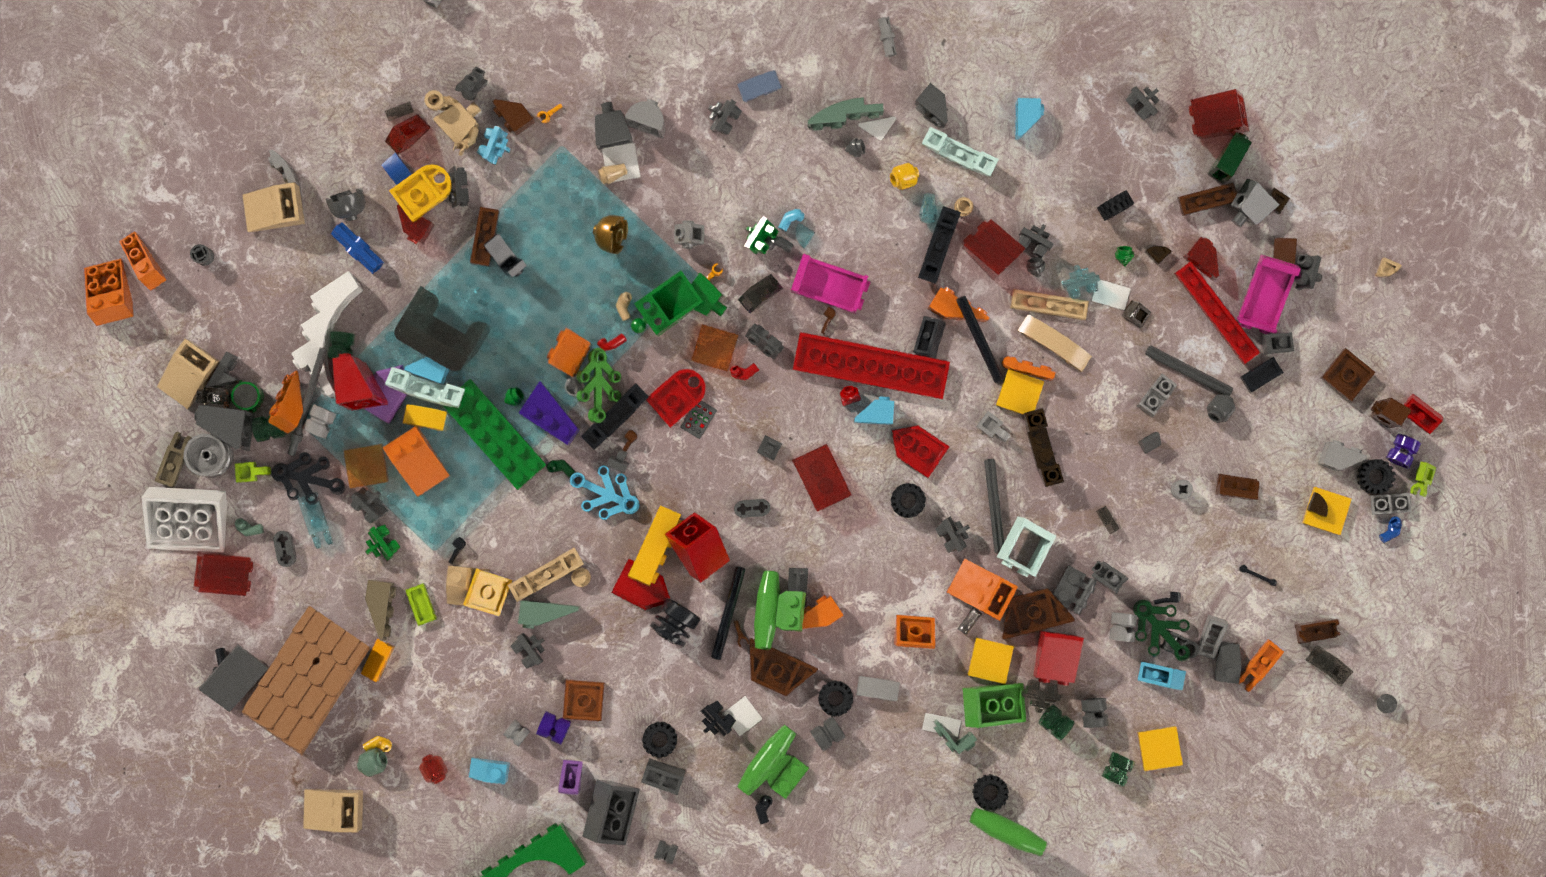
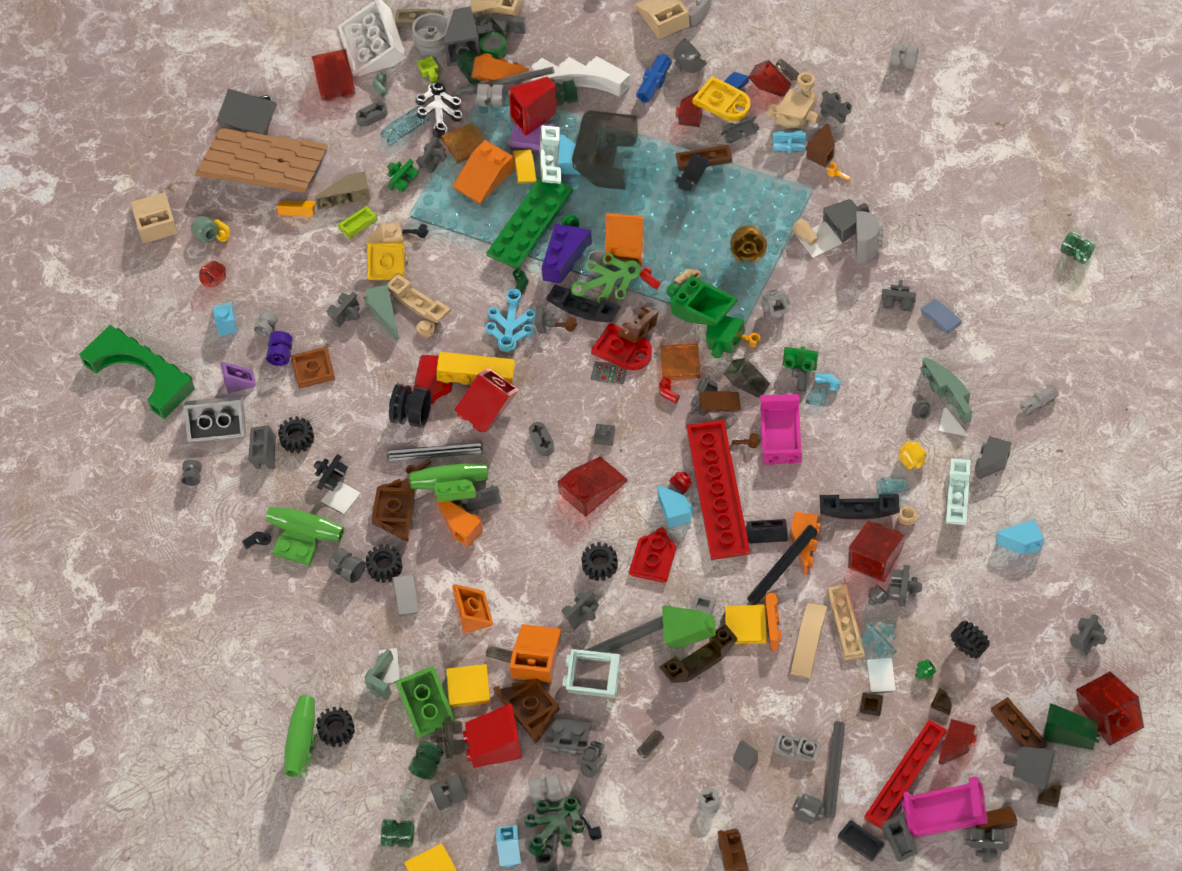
camera: 80 degrees right, 30 degrees down
none -> reddish brown hinge [619,306,659,344]
none -> bright green slope [662,606,716,649]
none -> reddish brown slope [699,391,741,413]

